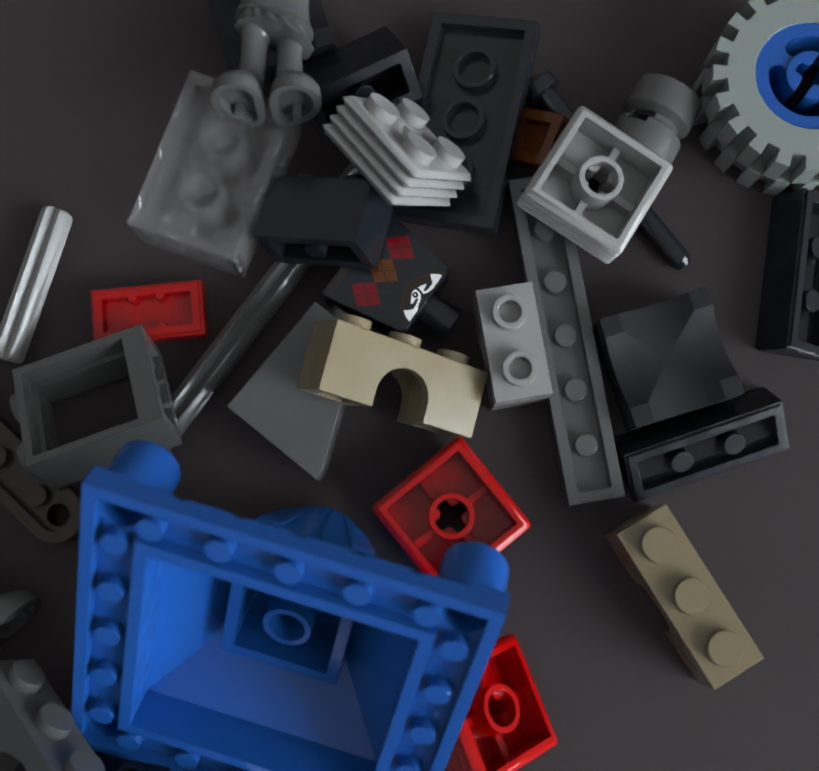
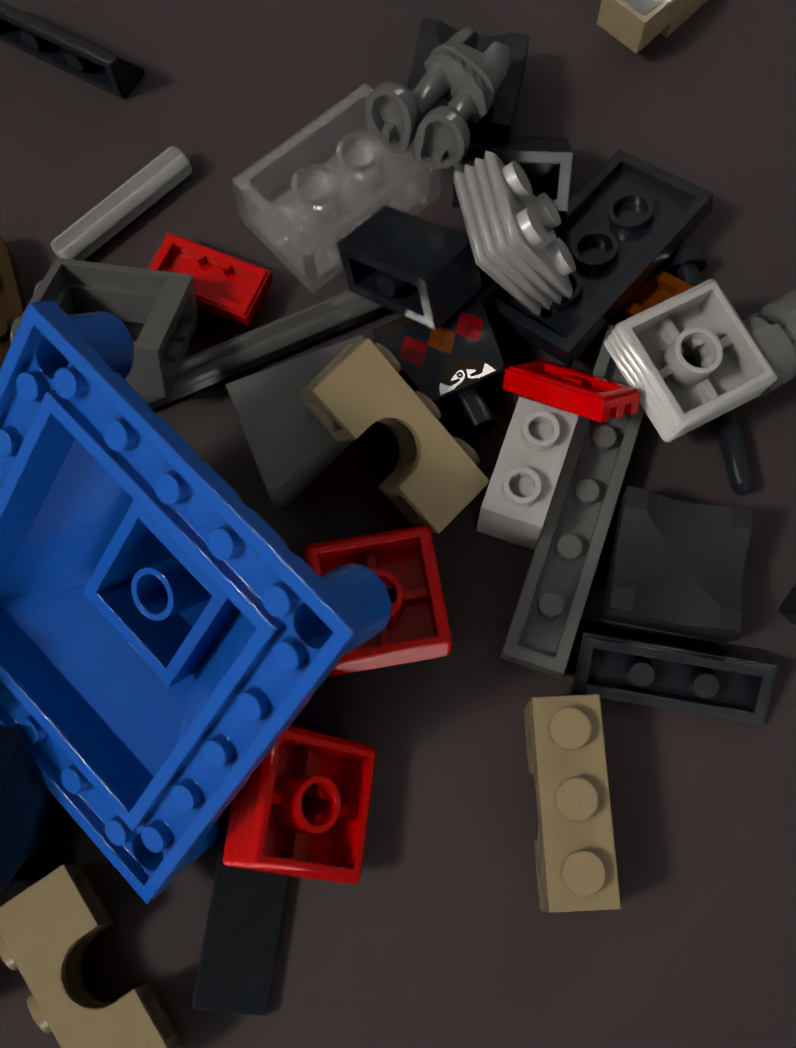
camera: 30 degrees right, 10 degrees down
none -> red tile [502,360,641,422]

